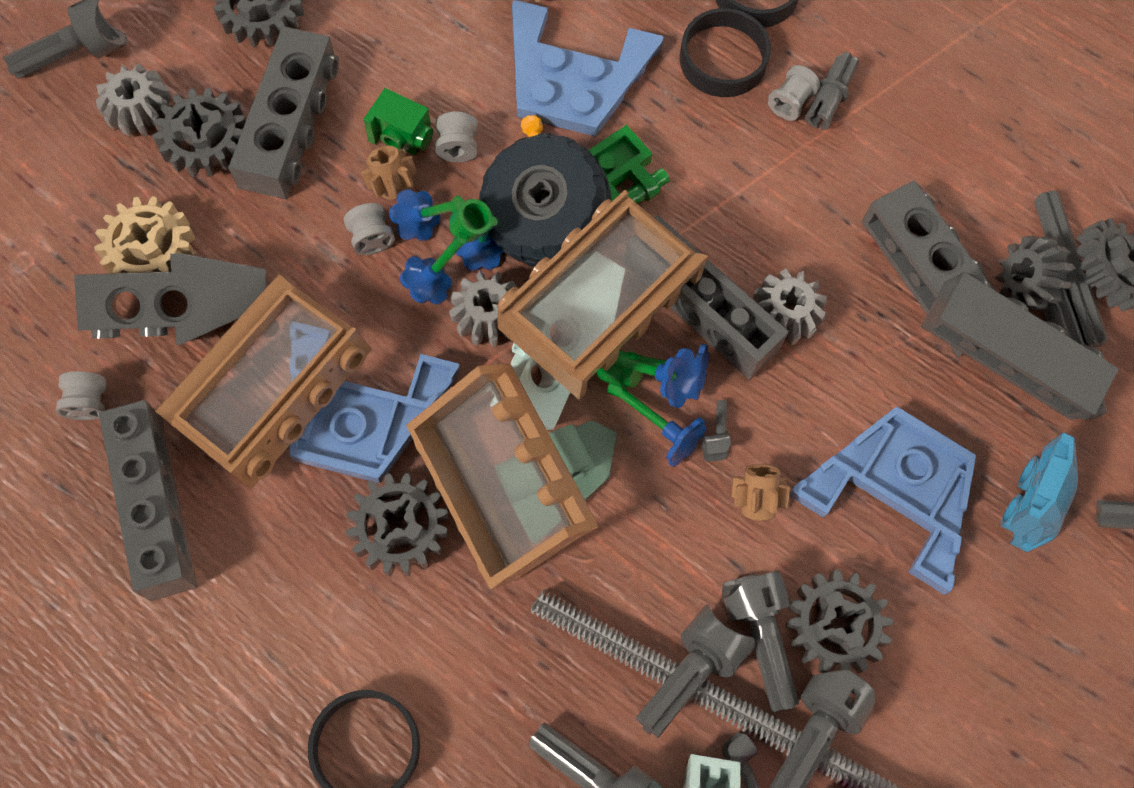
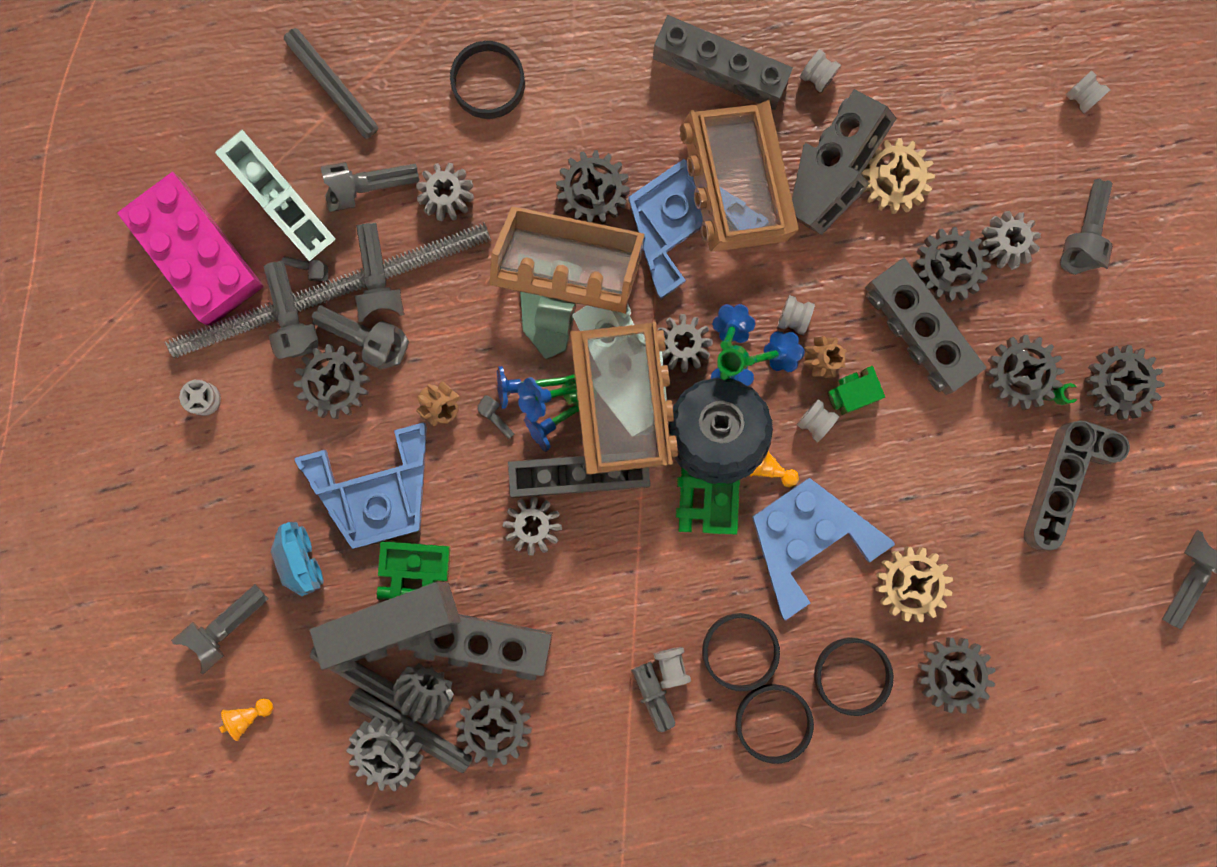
camera: 135 degrees right, 15 degrees up
none -> light grey wheel [179,380,221,416]
none -> green plate [377,541,451,600]
none -> light grey gear [416,163,474,221]
none -> dark grey gear [456,688,532,767]

